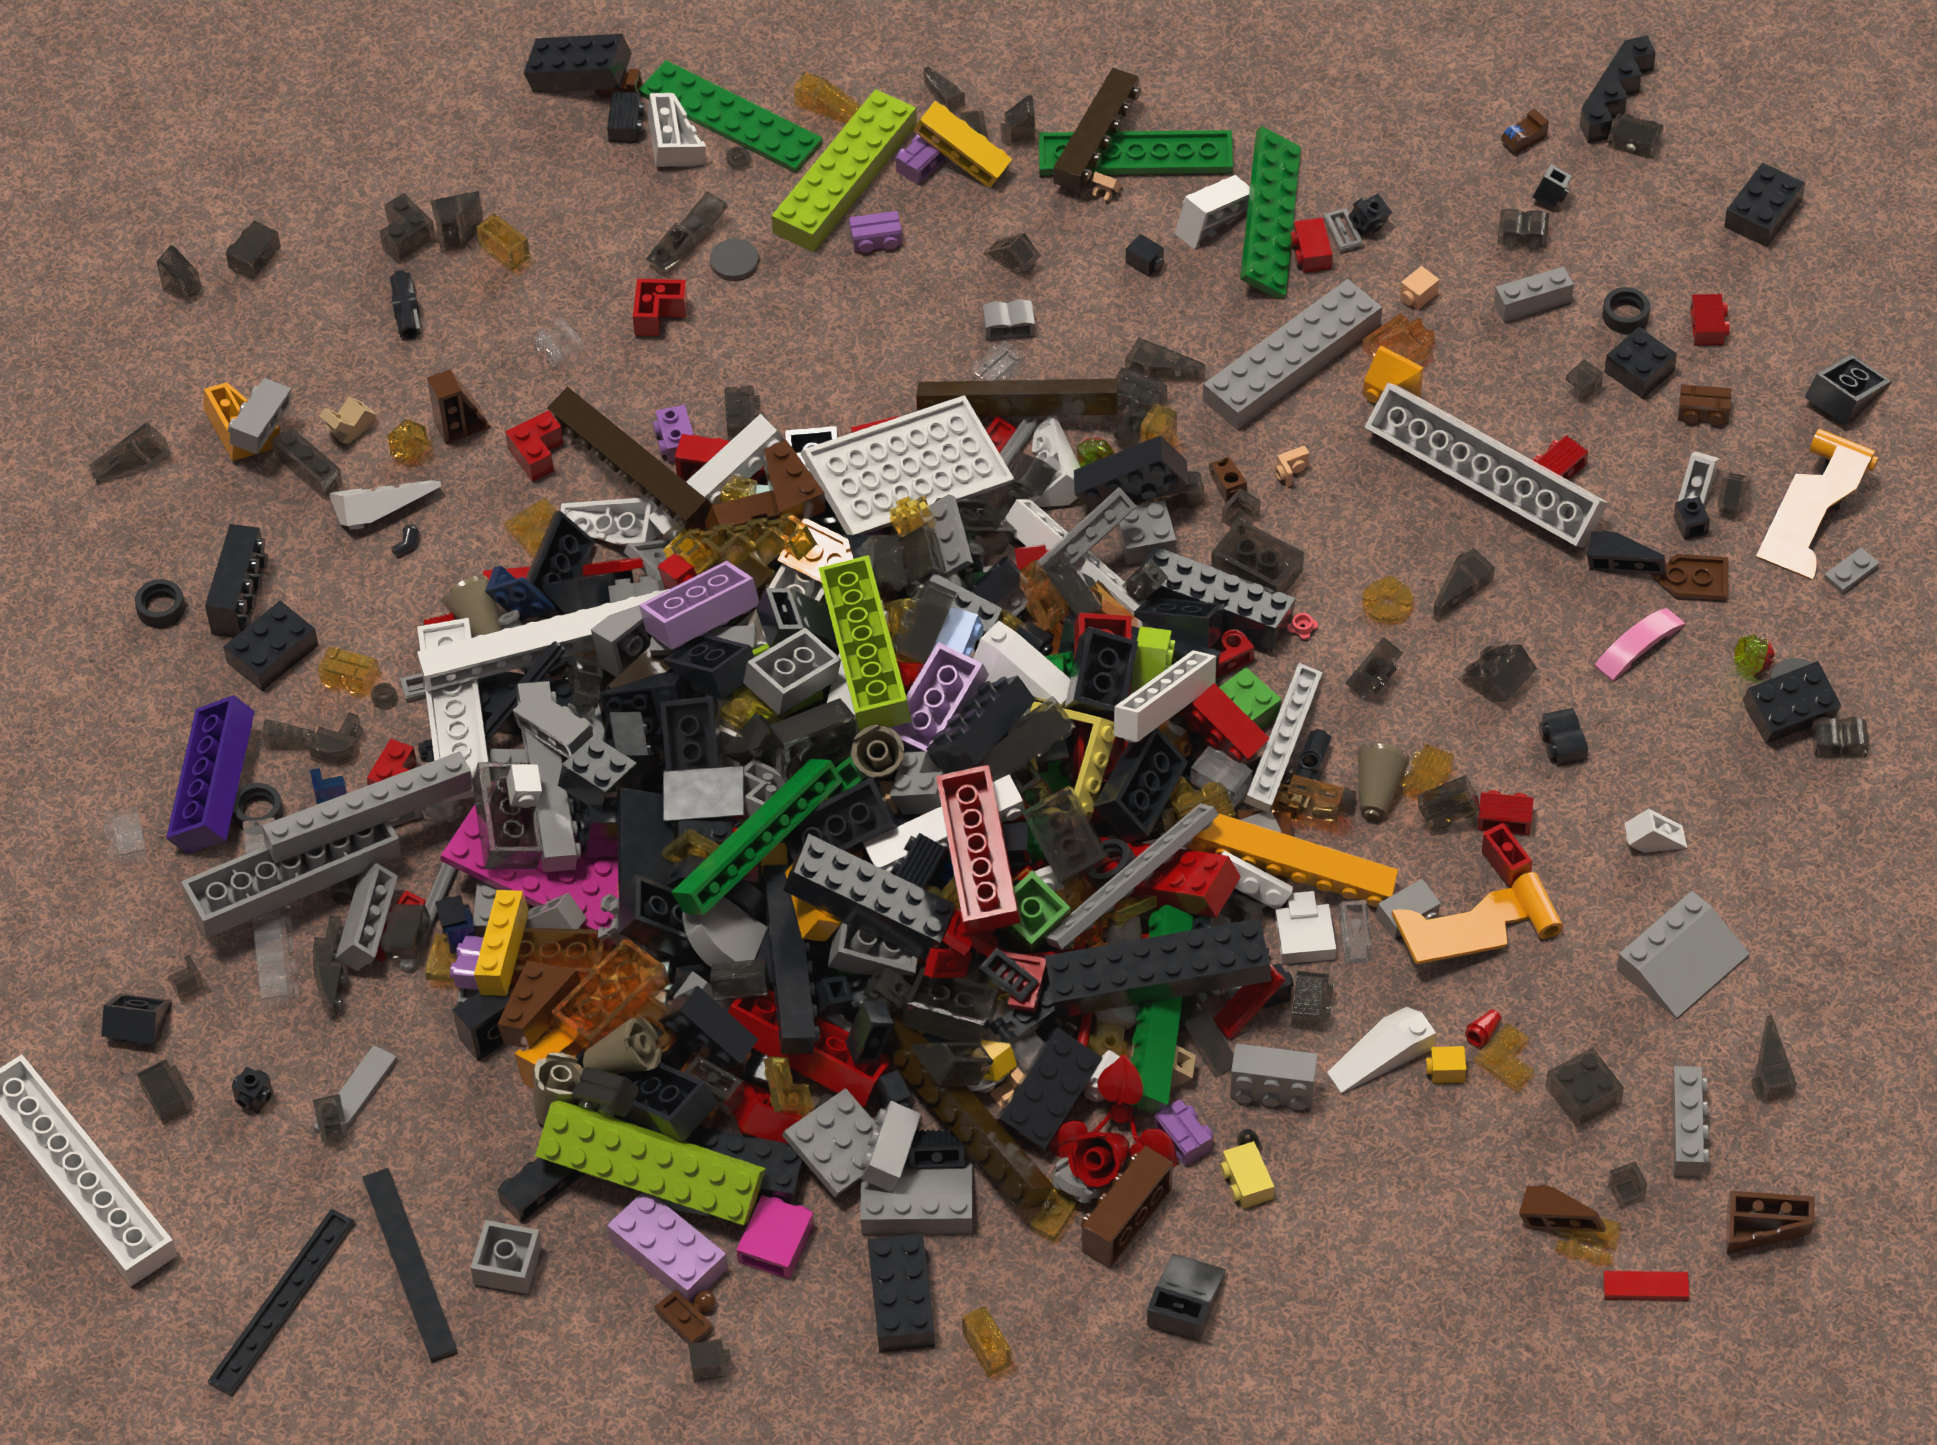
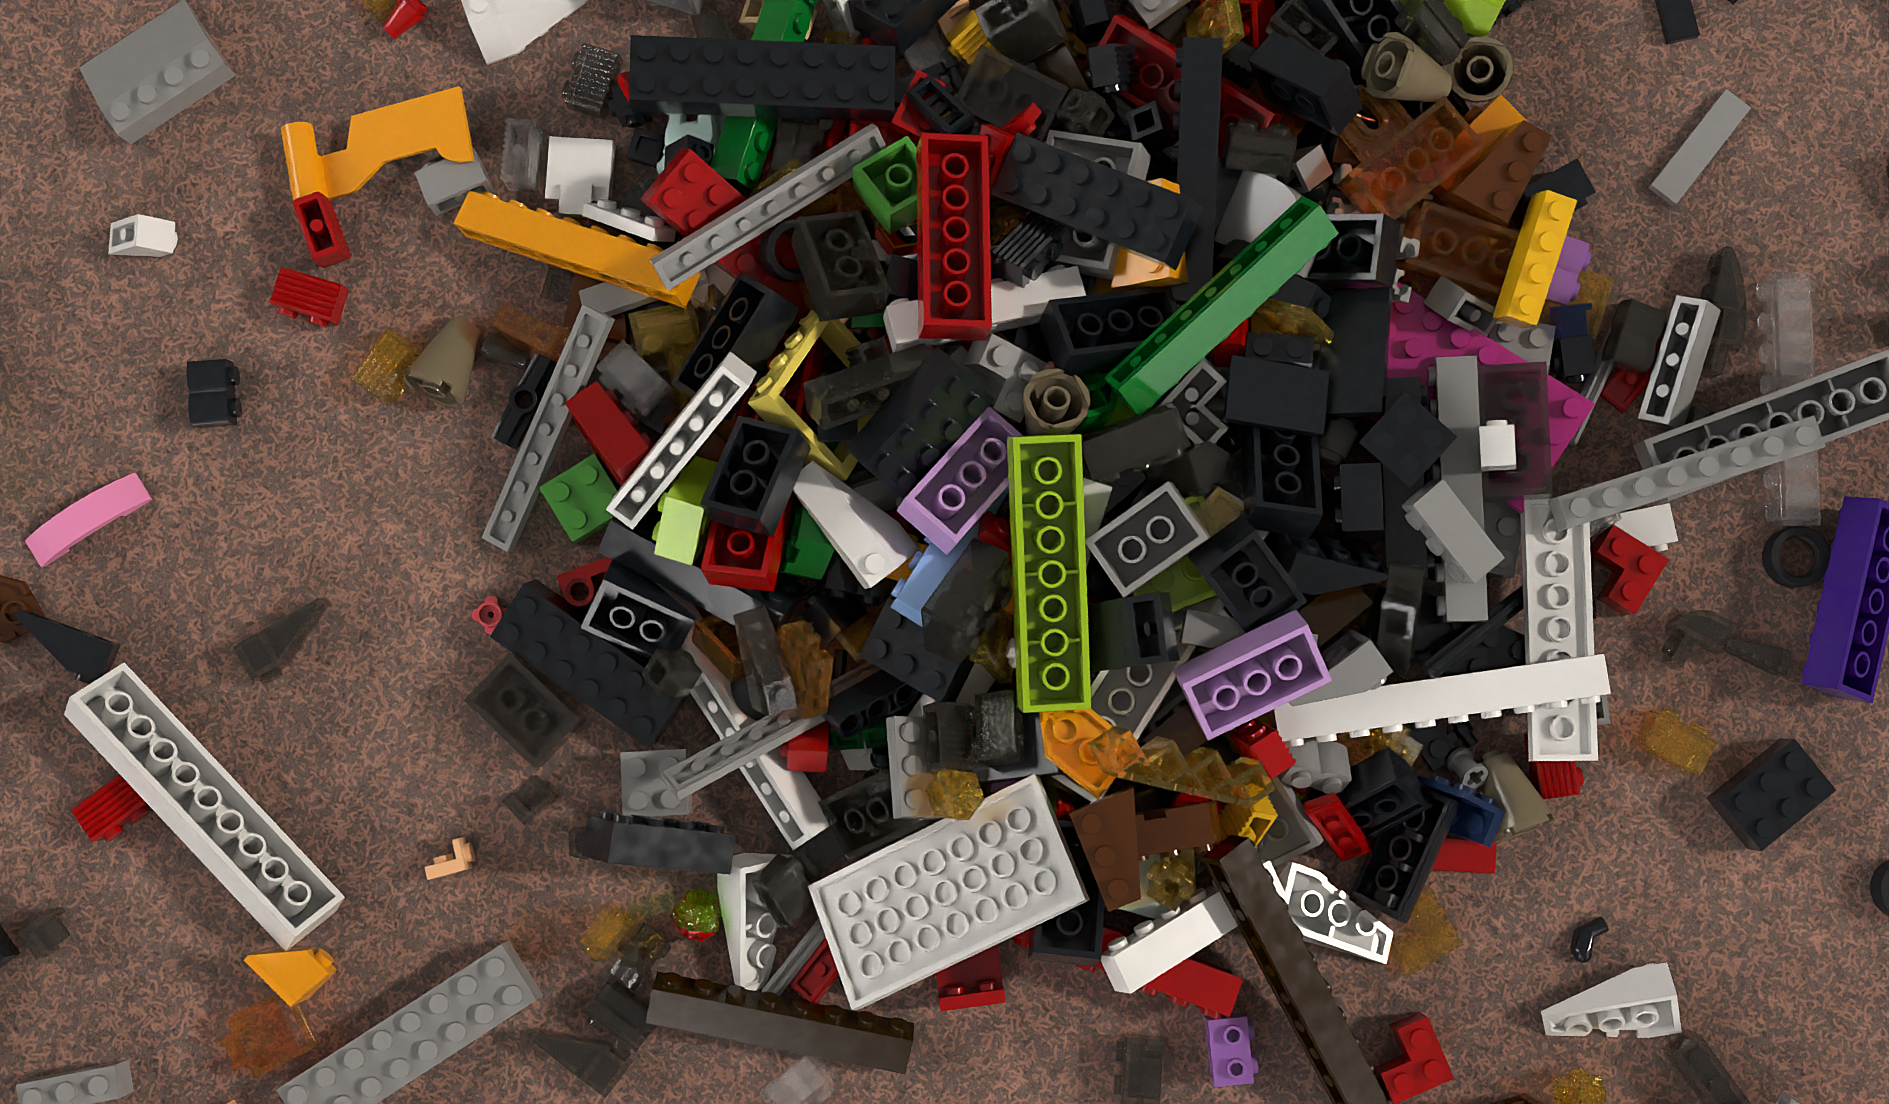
camera: 175 degrees left, 30 degrees up
black brick [205,524,268,637] -> none
black brick [232,1066,273,1114] -> none
clear blue panel [310,768,347,804] -> none
clear smoke brick [313,1094,348,1141] -> none
clear smoke plate [371,683,397,708] -> none
reddish brown leg [1209,457,1248,506] -> none
clear smoke brick [1345,637,1403,699] -> none
clear yellow plate [1362,576,1414,624] -> none
clear smoke brick [1417,775,1480,830] -> none
clear smoke slope [1458,644,1537,702] -> none

